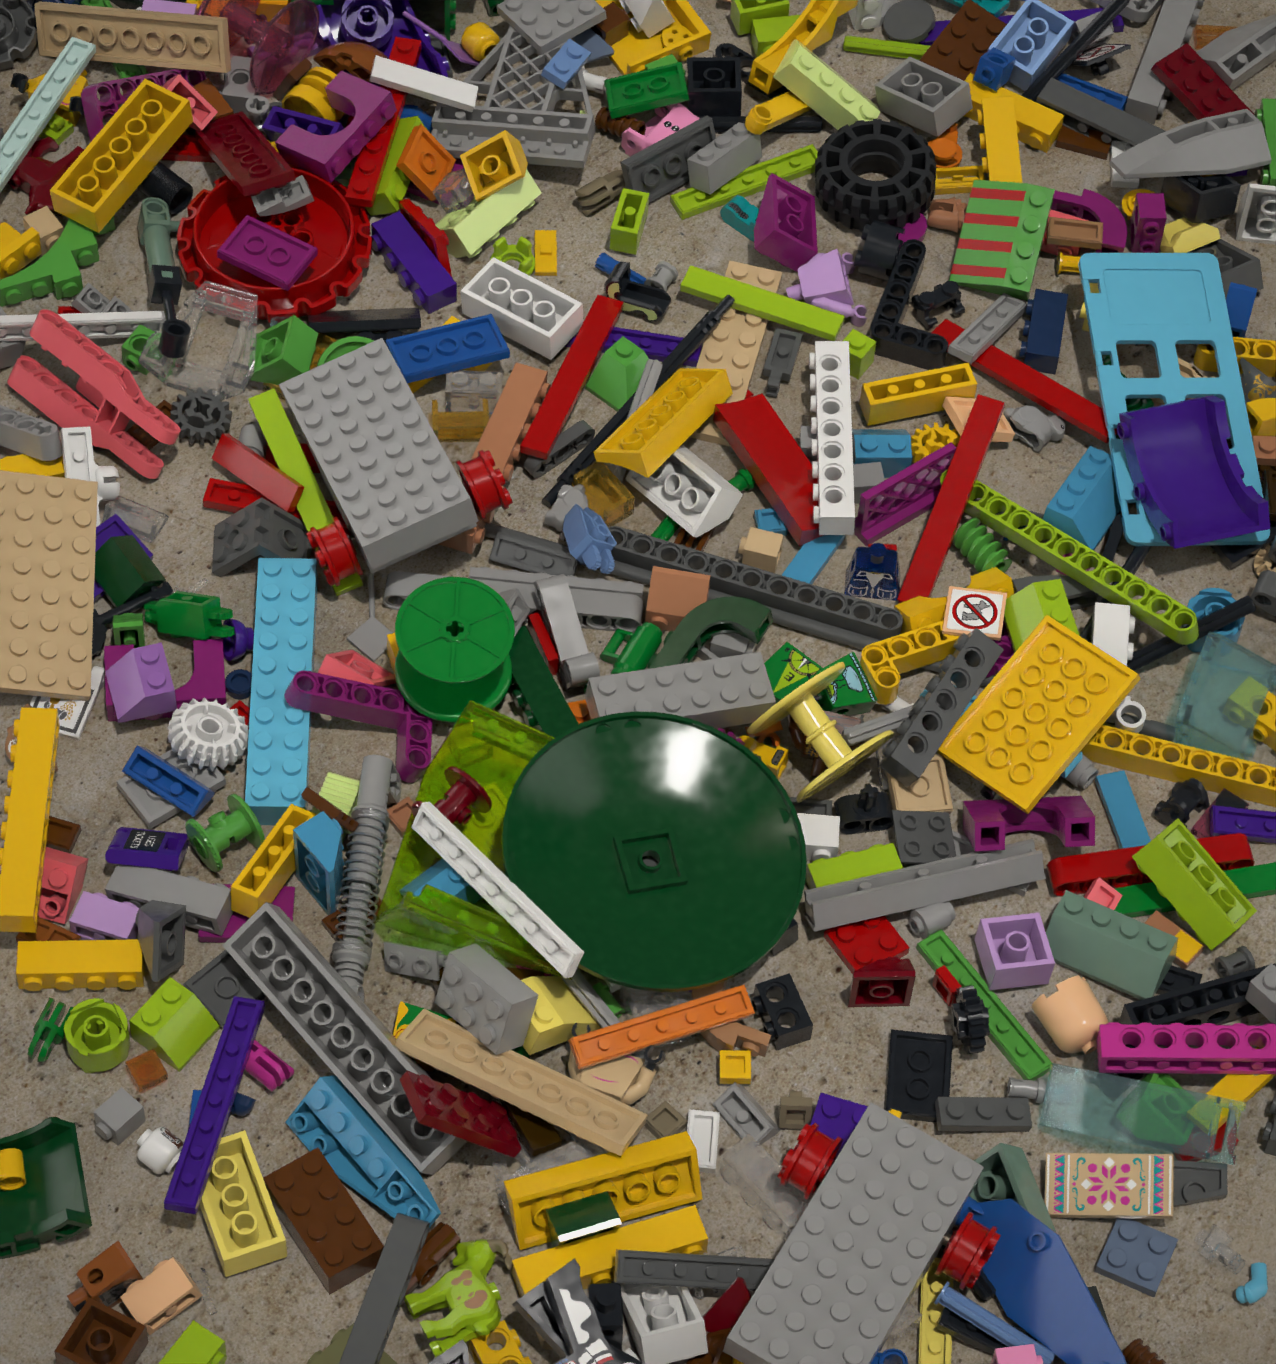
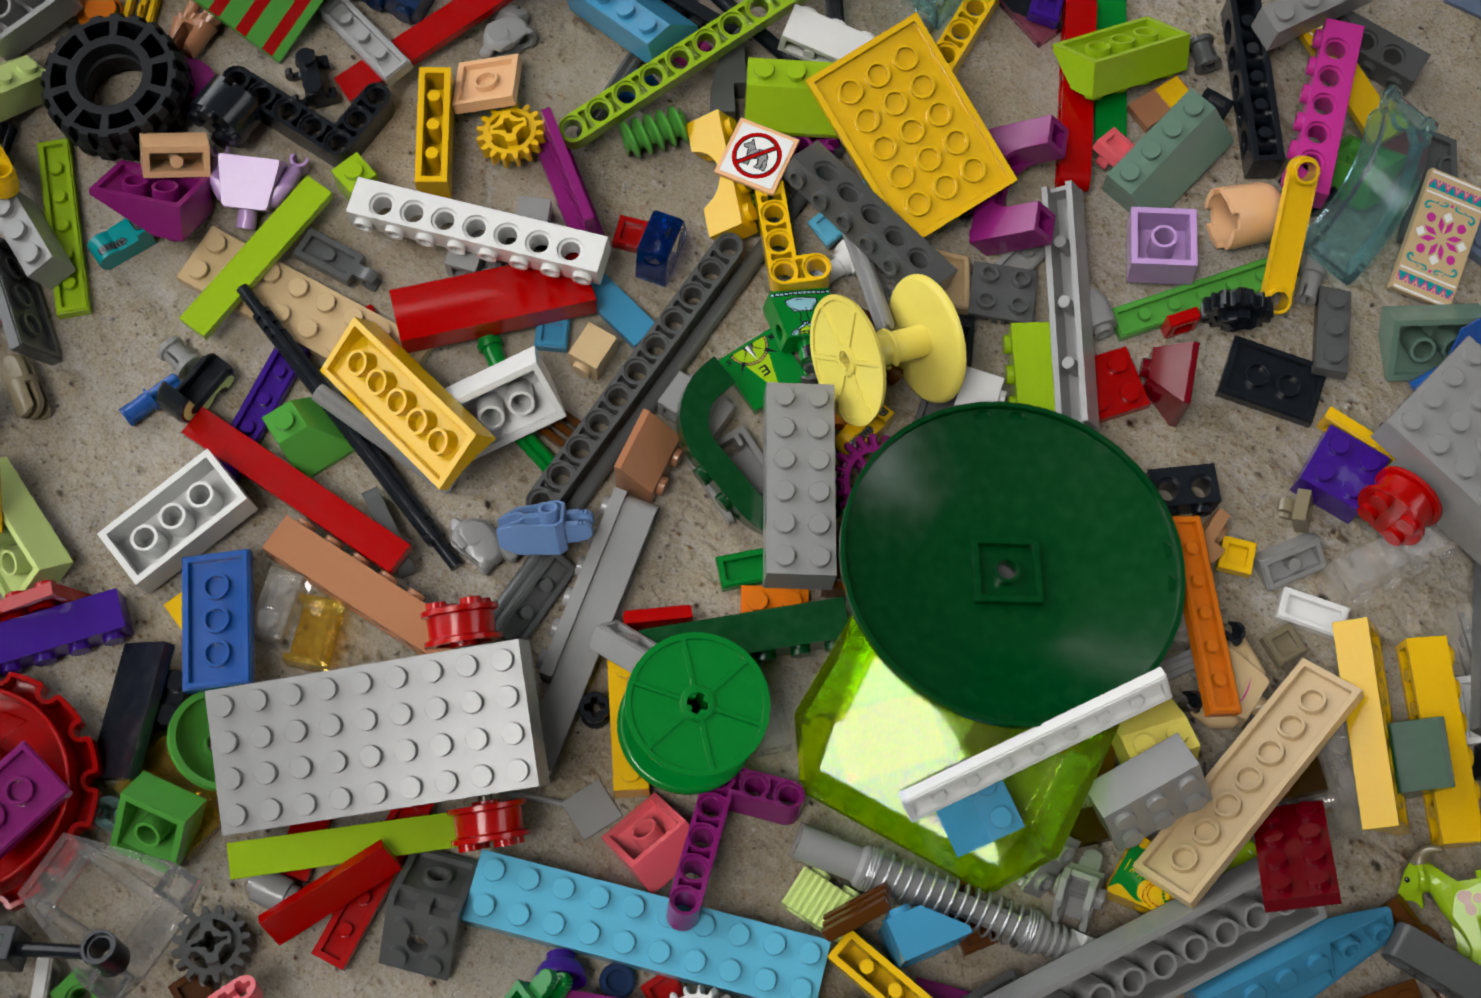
camera: 75 degrees left, 15 degrees up
nougat tile [387,796,415,837] -> none
dark red hose [411,766,492,826] -> none
lime piece [490,236,535,276] -> none
light grey beam [534,574,600,690] -> none
yellow piece [535,230,557,276] -> none
clear yellow panel [573,462,635,527] -> none
green piece [600,622,663,674] -> none
lime brick [610,188,649,255] -> none
dark azure slope [852,429,912,478] -> none
red tile [897,394,1005,603] -> none
dark azure tile [1095,770,1151,849] -> none
black piece [1155,778,1210,828] -> none
none -> light nougat brick [139,132,211,178]
none -> light grey hinge [1051,849,1108,933]
none -> yellow piece [1260,155,1320,315]

